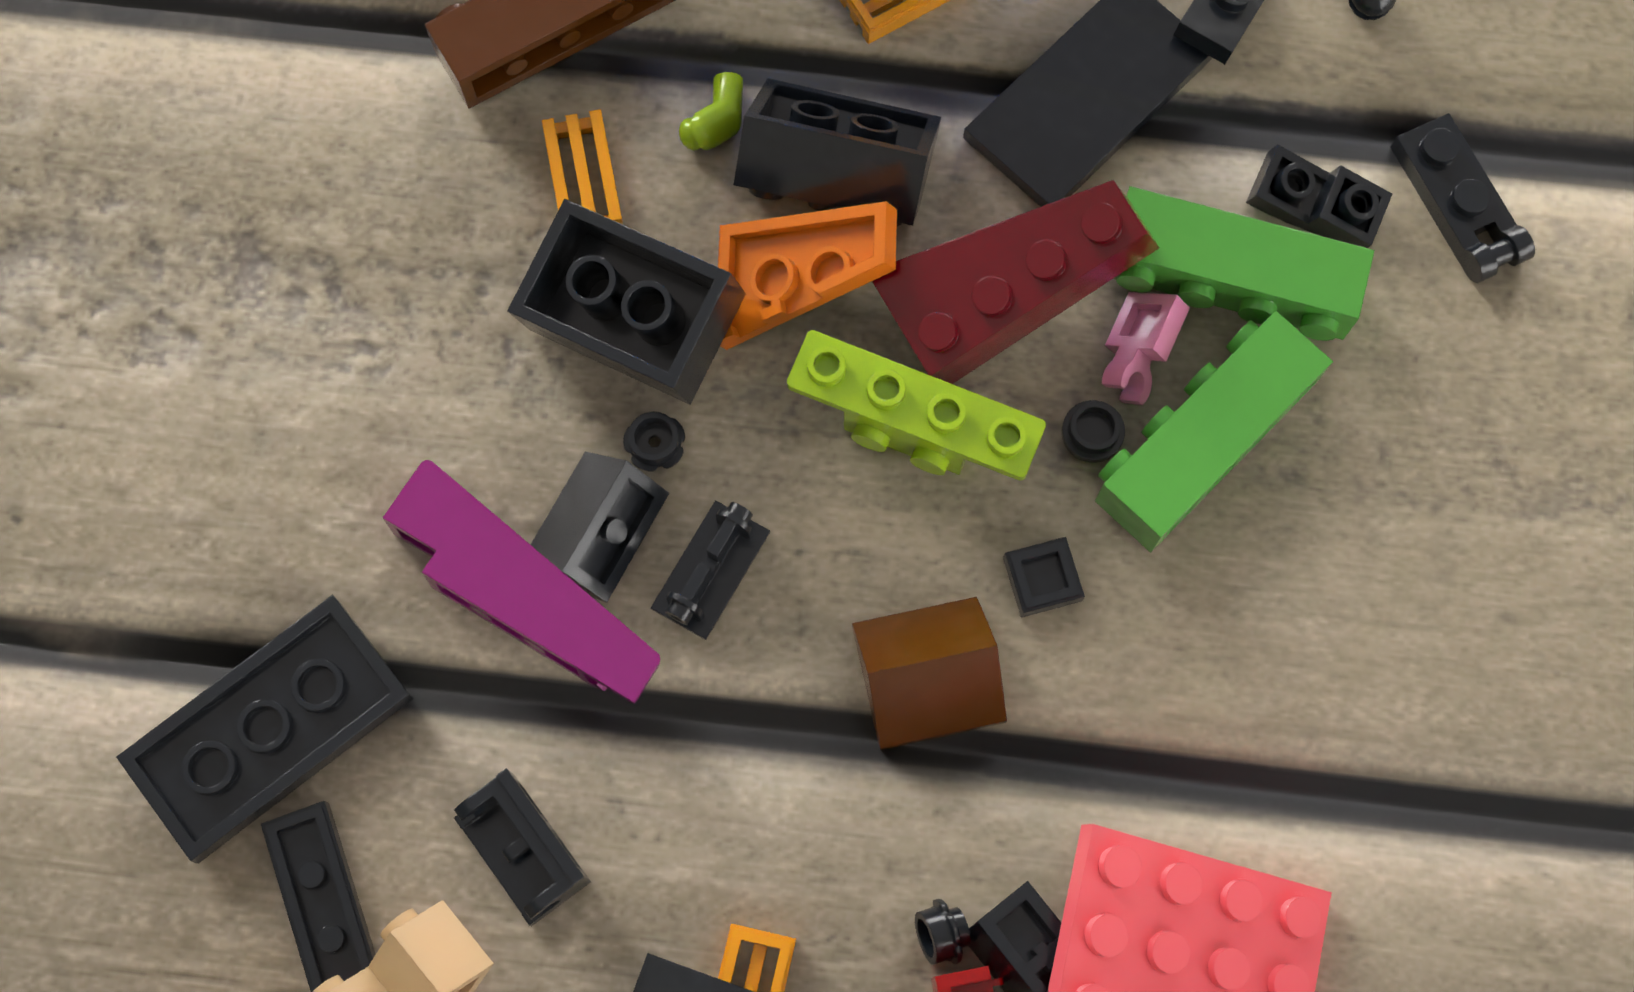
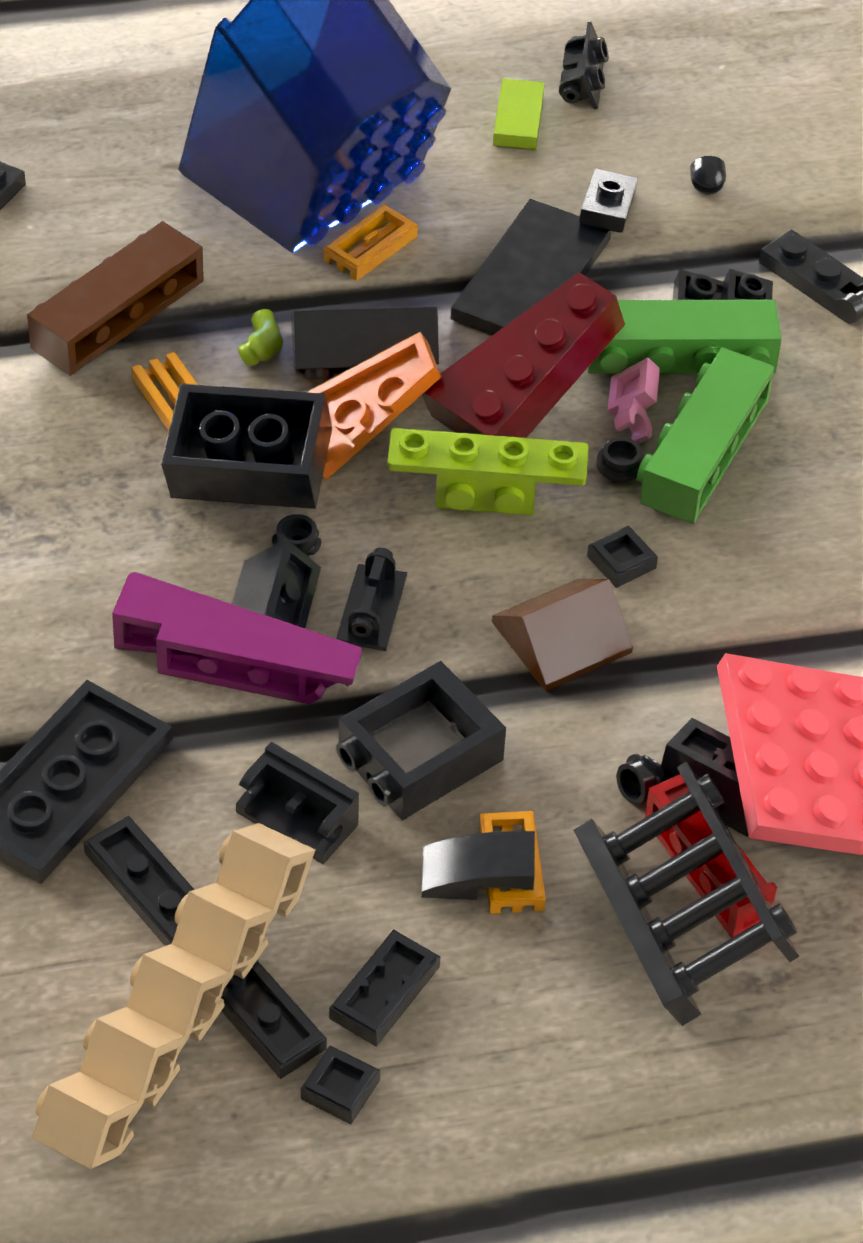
camera: 20 degrees left, 25 degrees down
none -> black window [336,661,506,821]

